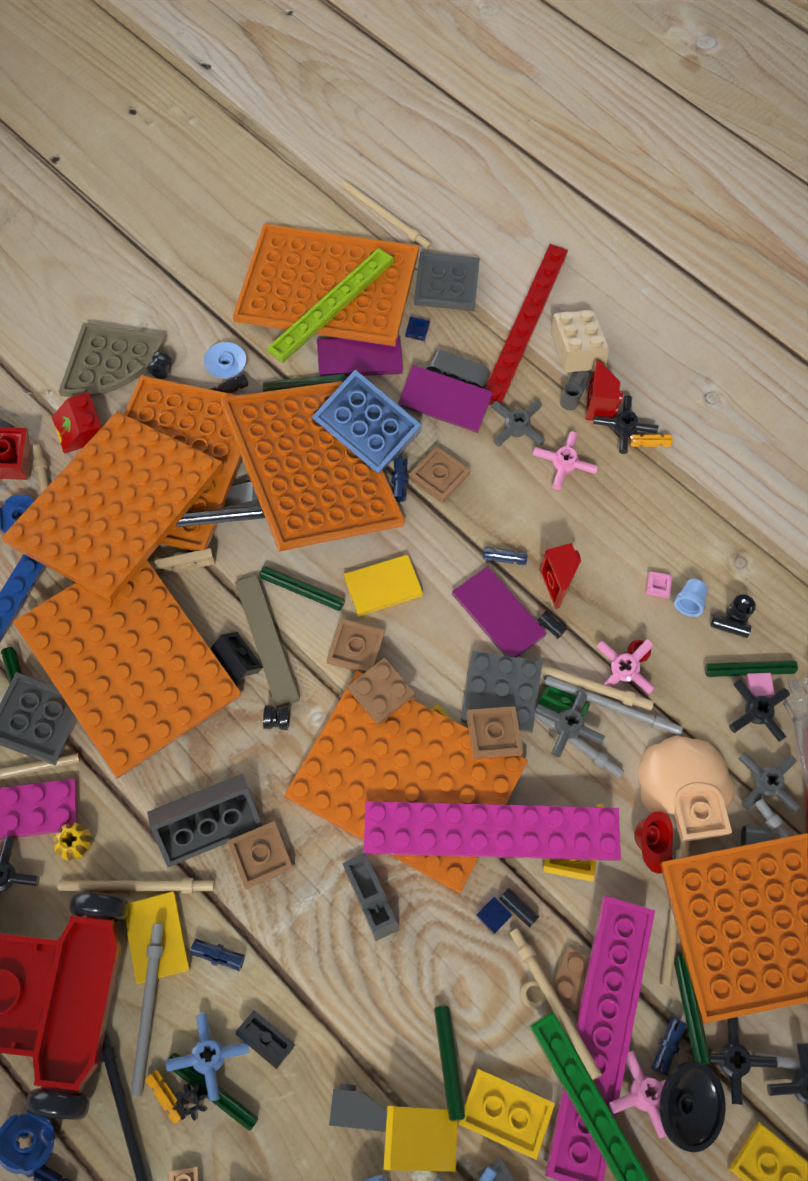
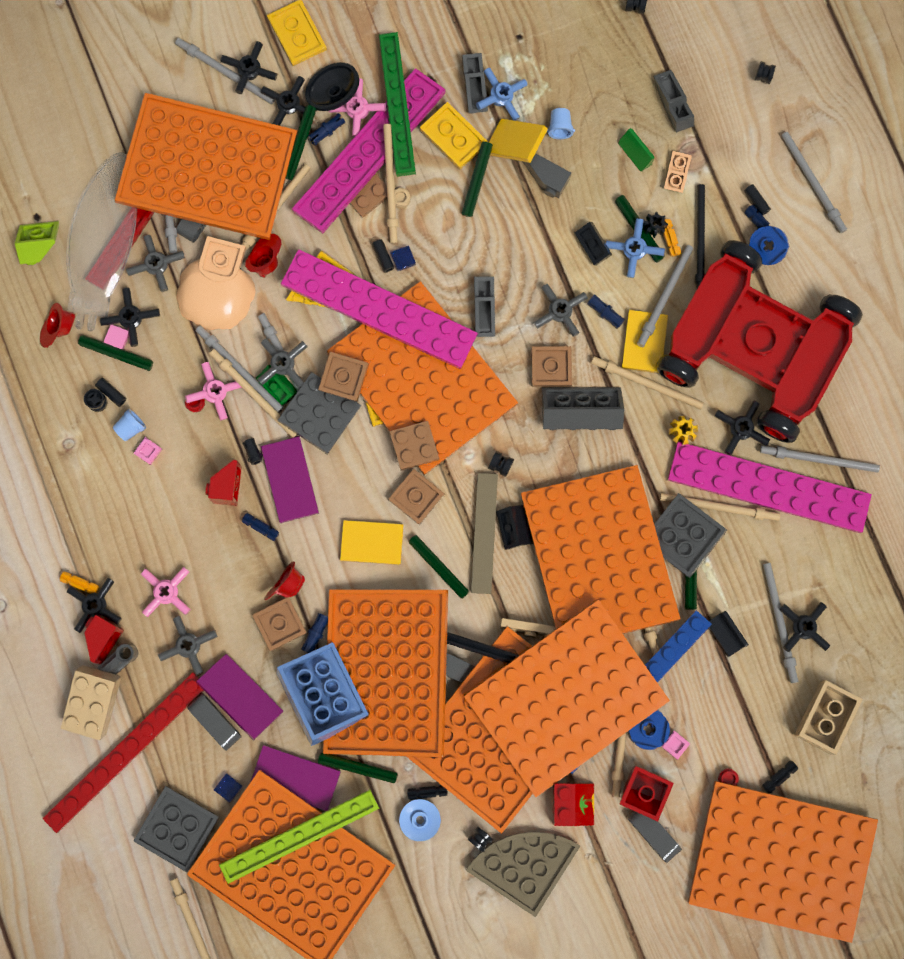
camera: 155 degrees left, 15 degrees up
none -> red piece [264,561,305,600]
none -> dark grey bar [533,284,588,337]

